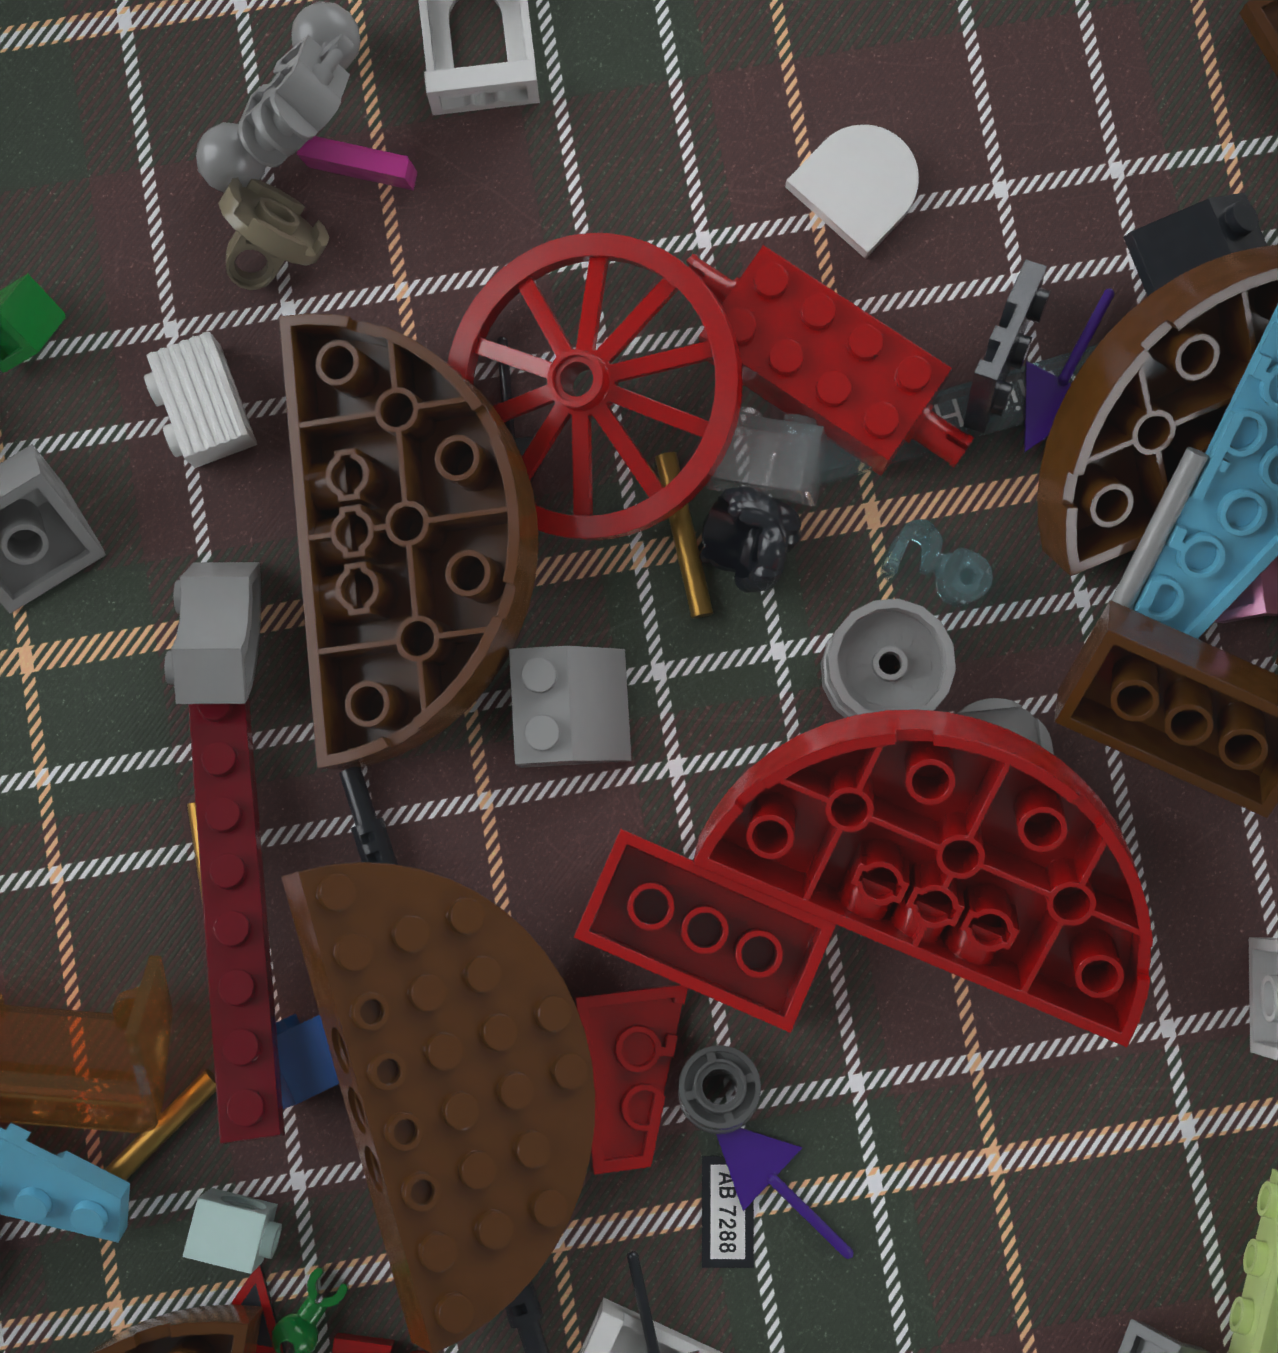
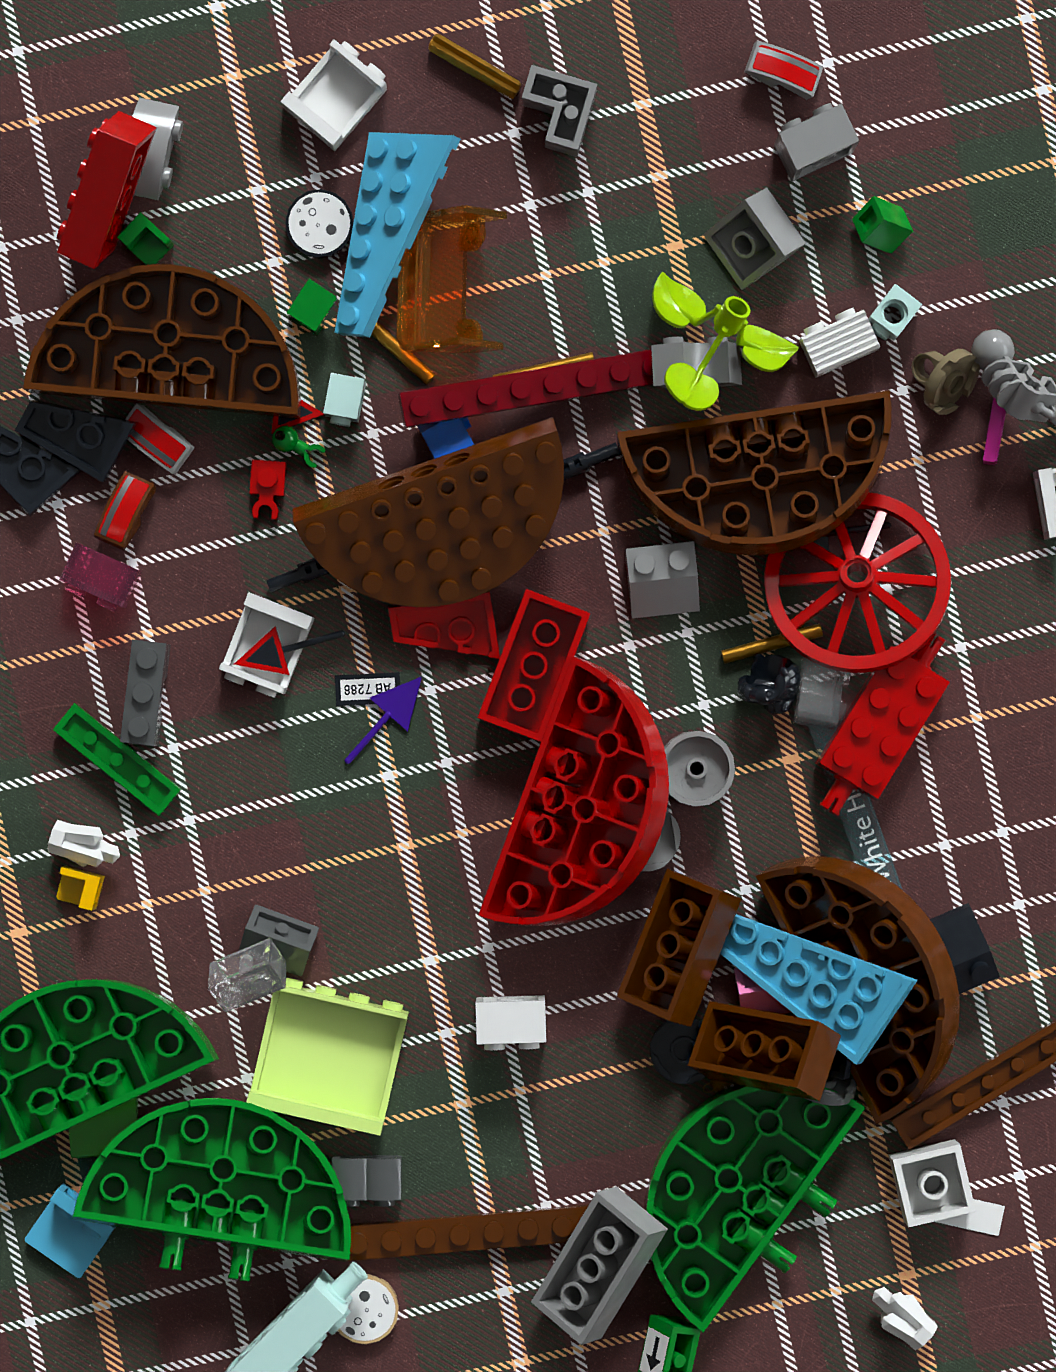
camera: 85 degrees right, 5 degrees up
dark grey wheel [678,1045,761,1134] -> none
white tile [785,125,919,259] -> none
clear light blue leg [880,519,993,607] -> none
black wing [963,259,1051,433] -> none
dark purple piece [1024,288,1115,453] -> none
light grey bar [1111,447,1209,609] -> none
none -> green panel [287,279,337,335]
none -> lime plant [652,272,799,411]
none -> light aqua brick [868,284,922,341]

